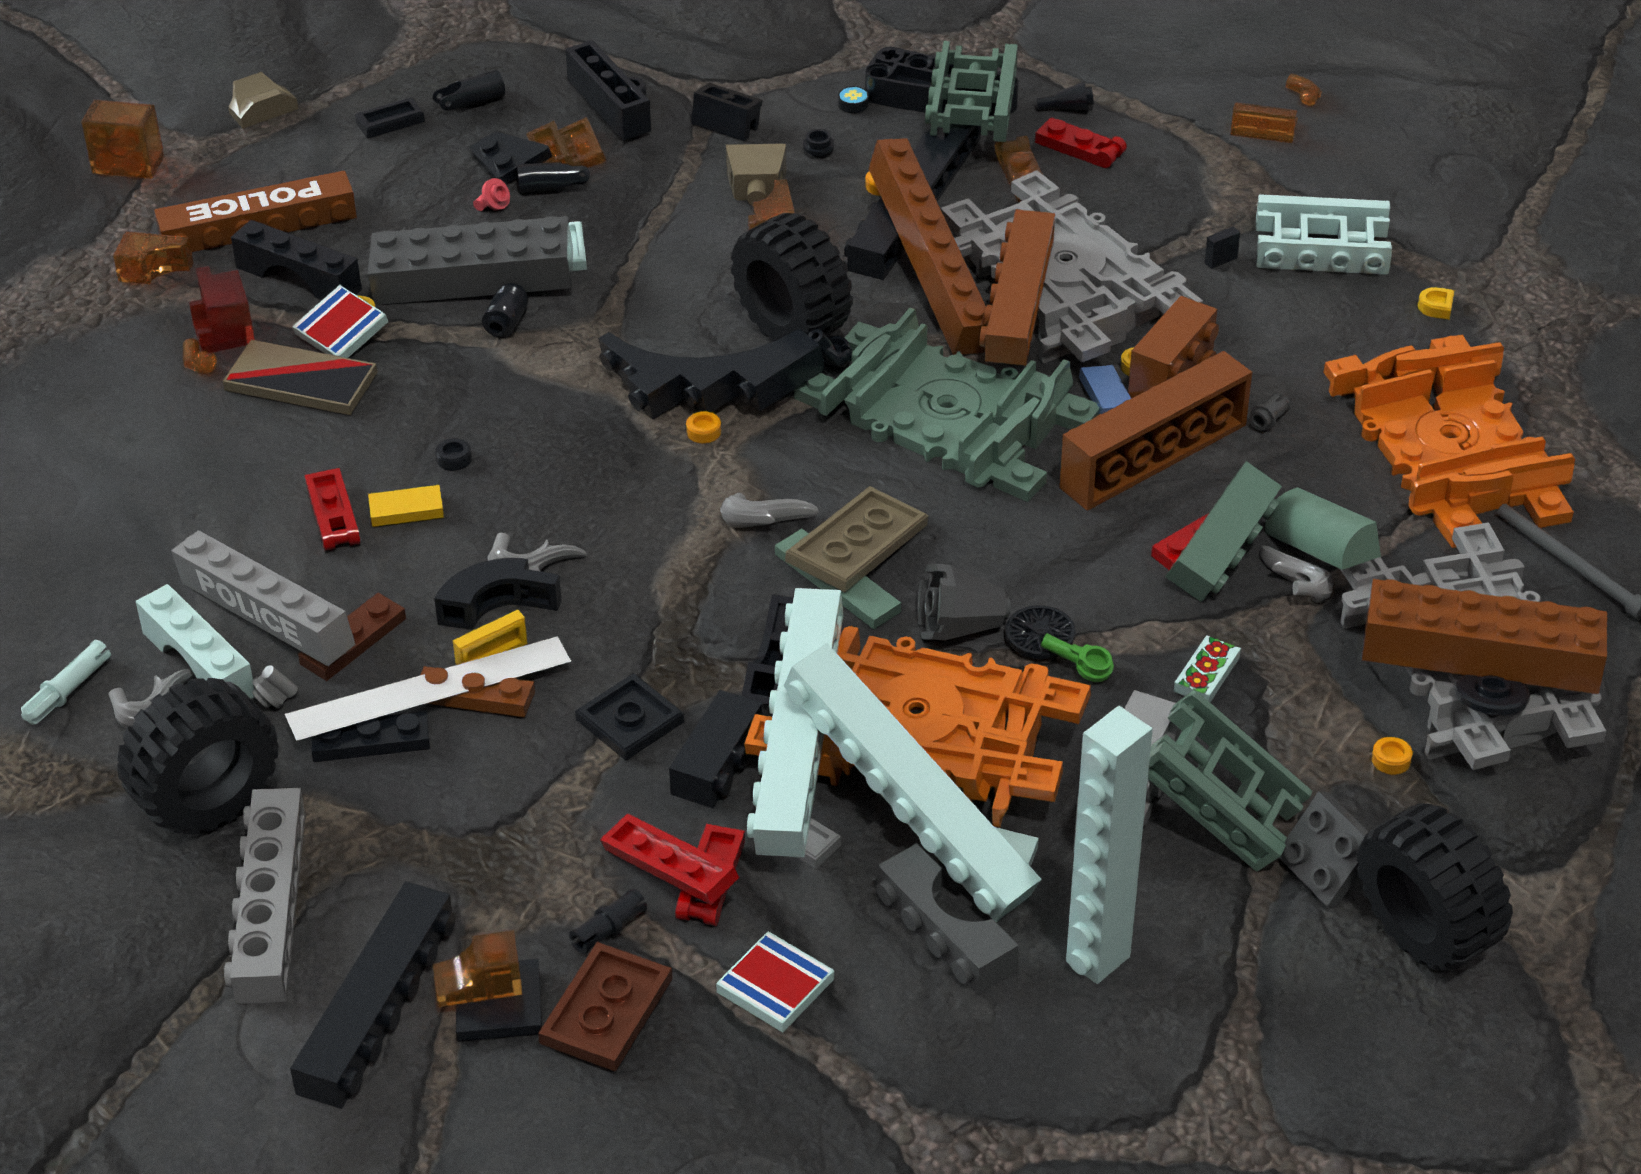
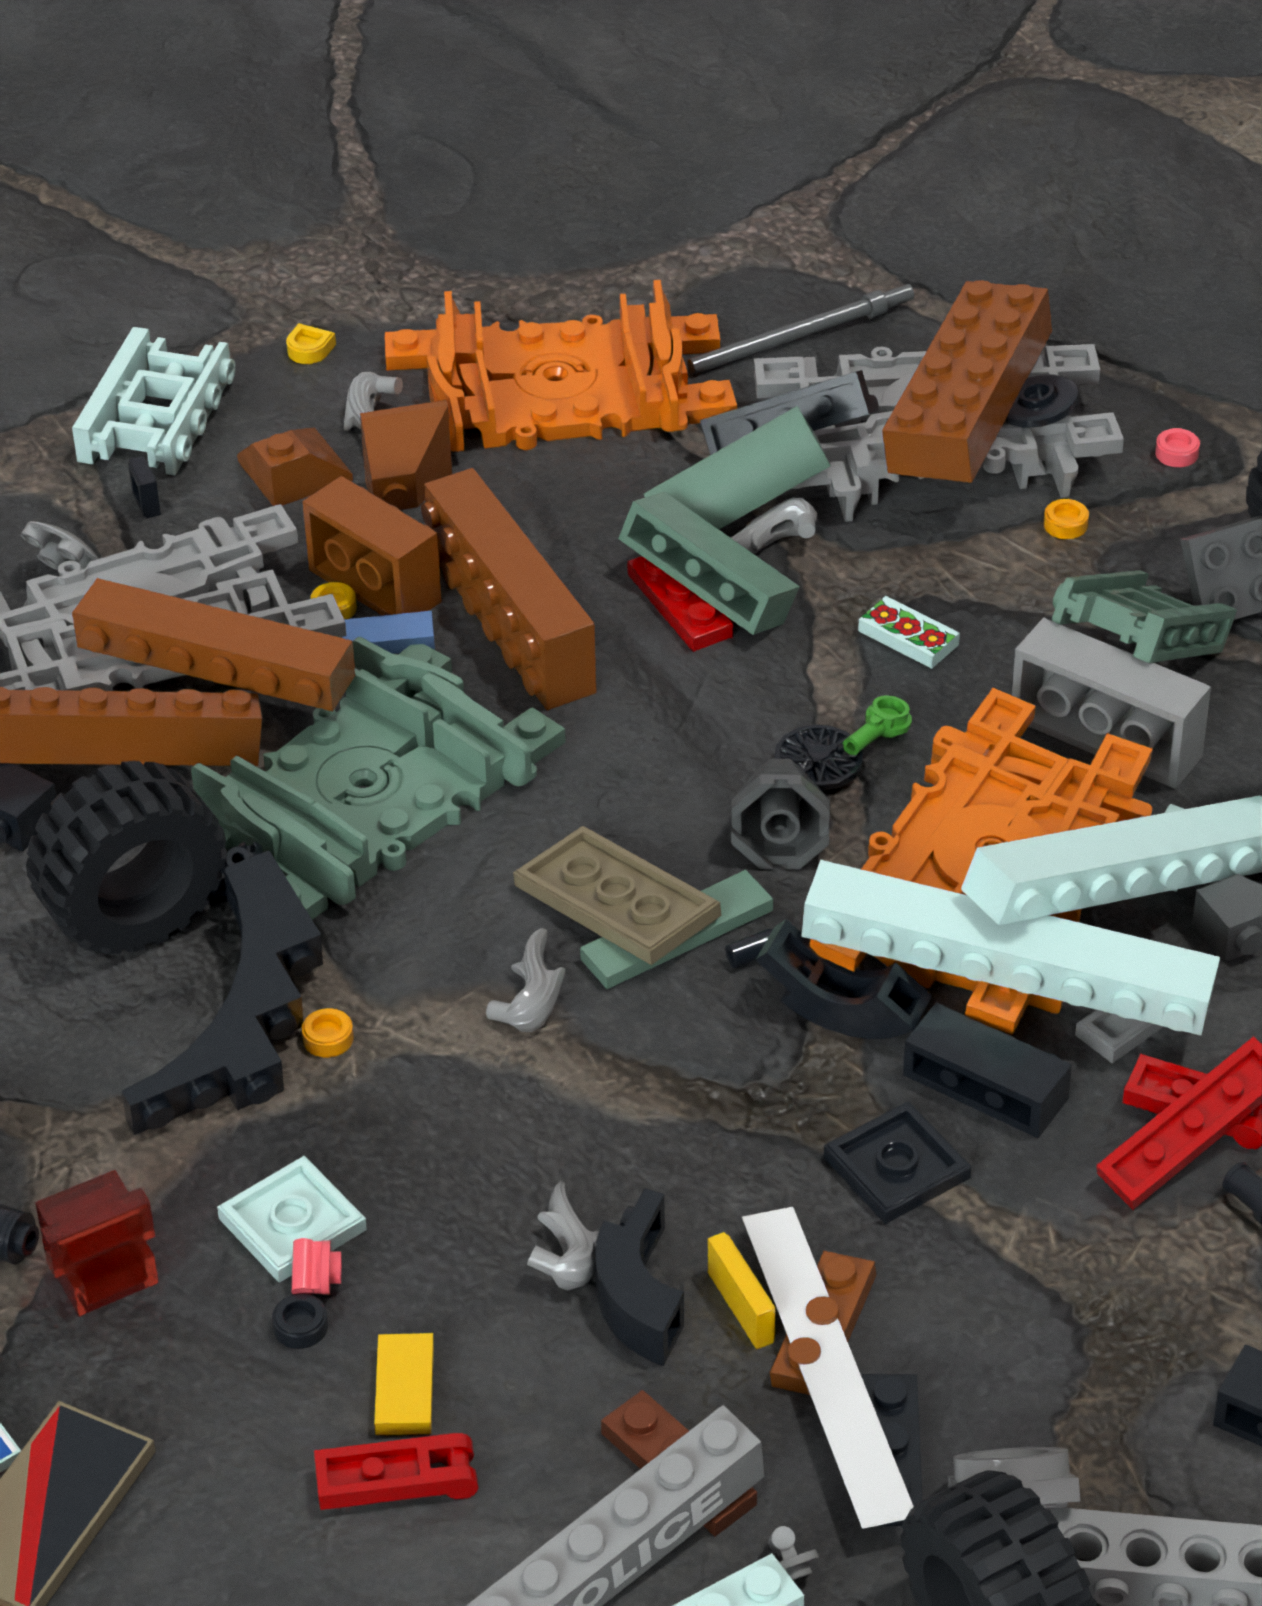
camera: 80 degrees left, 0 degrees up
none -> light grey dish [21,521,99,570]
none -> clear red plate [35,1170,159,1316]
none -> light aqua tile [217,1156,367,1283]
none -> dark orange slope [237,427,353,506]
none -> coral plate [291,1238,342,1295]
none -> light grey piece [344,371,403,431]
none -> dark orange slope [360,400,452,510]
none -> hinge [700,370,879,455]
none -> light grey piece [948,1447,1080,1509]
none -> coral tile [1155,428,1200,467]

